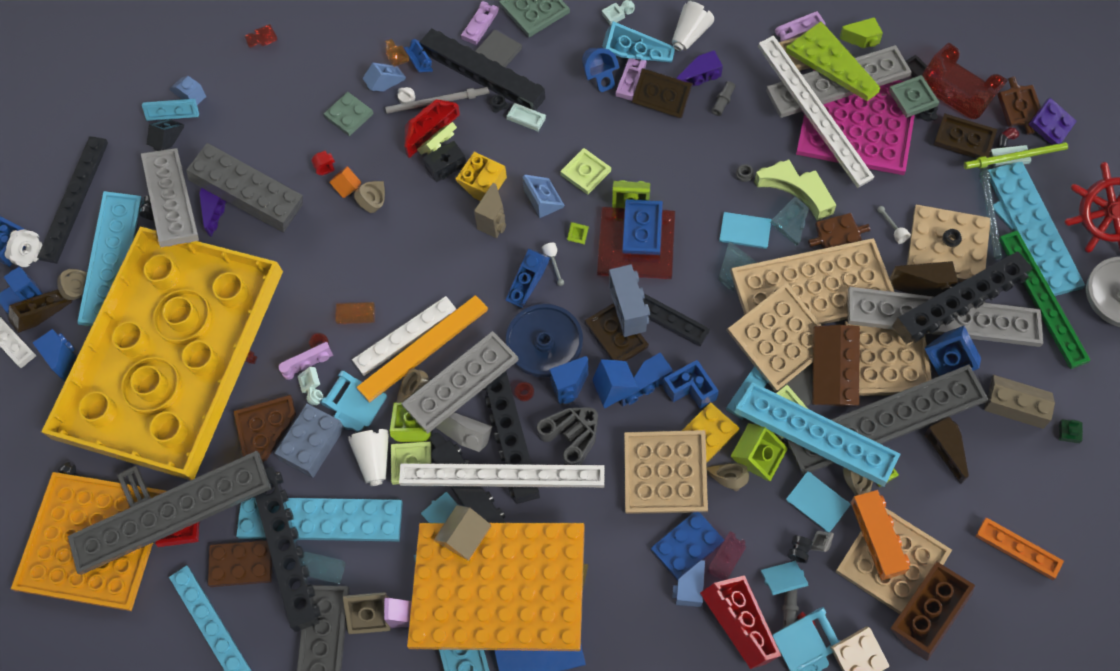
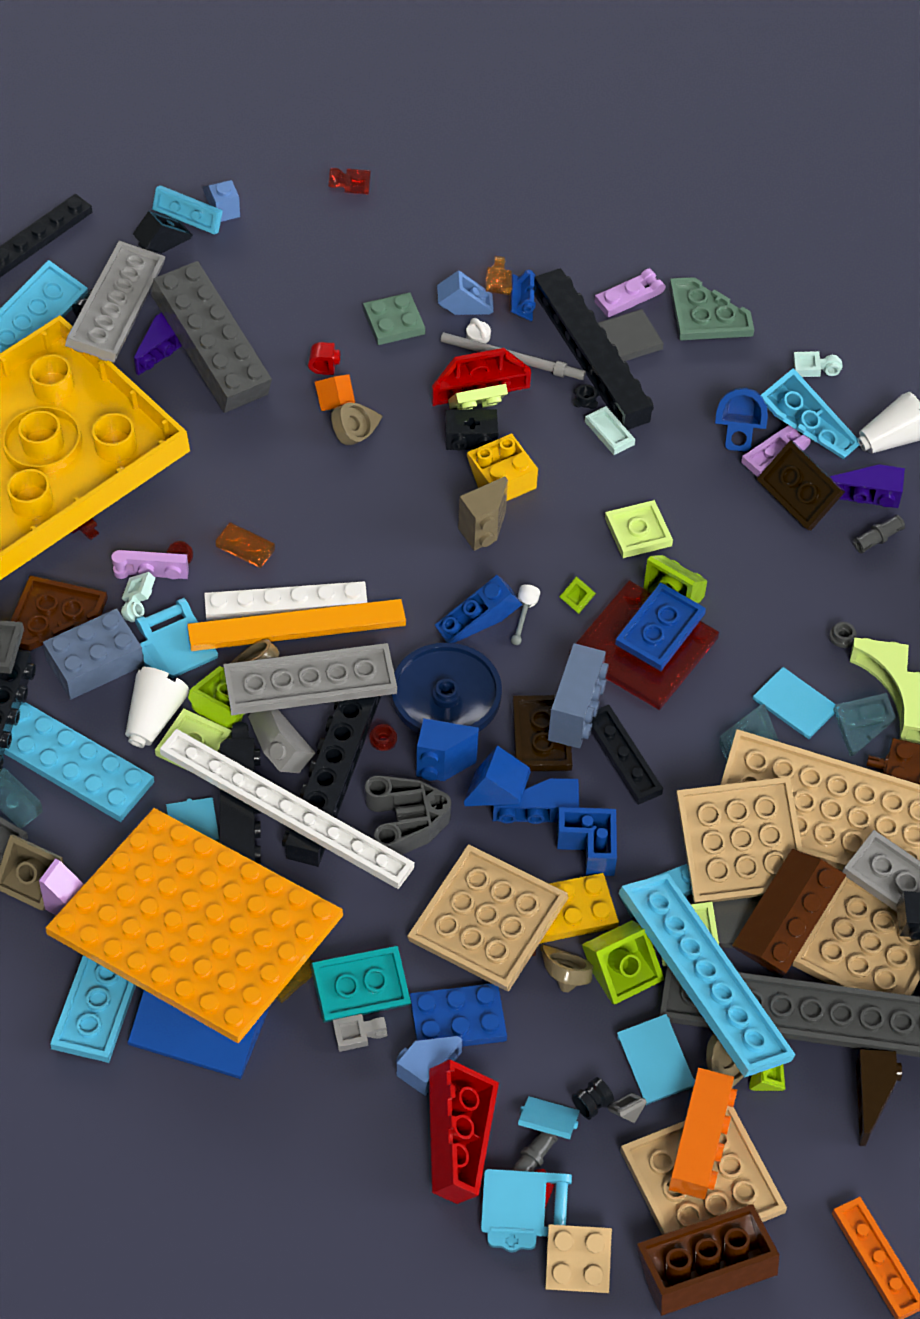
camera: 25 degrees right, 10 degrees down
dark tan slope [434,505,491,561] -> none
medium blue slope [522,175,565,218] -> none
clear pink hinge [708,531,746,581] -> none
none -> teal plate [310,946,411,1023]
none -> light grey plate [333,1014,388,1052]

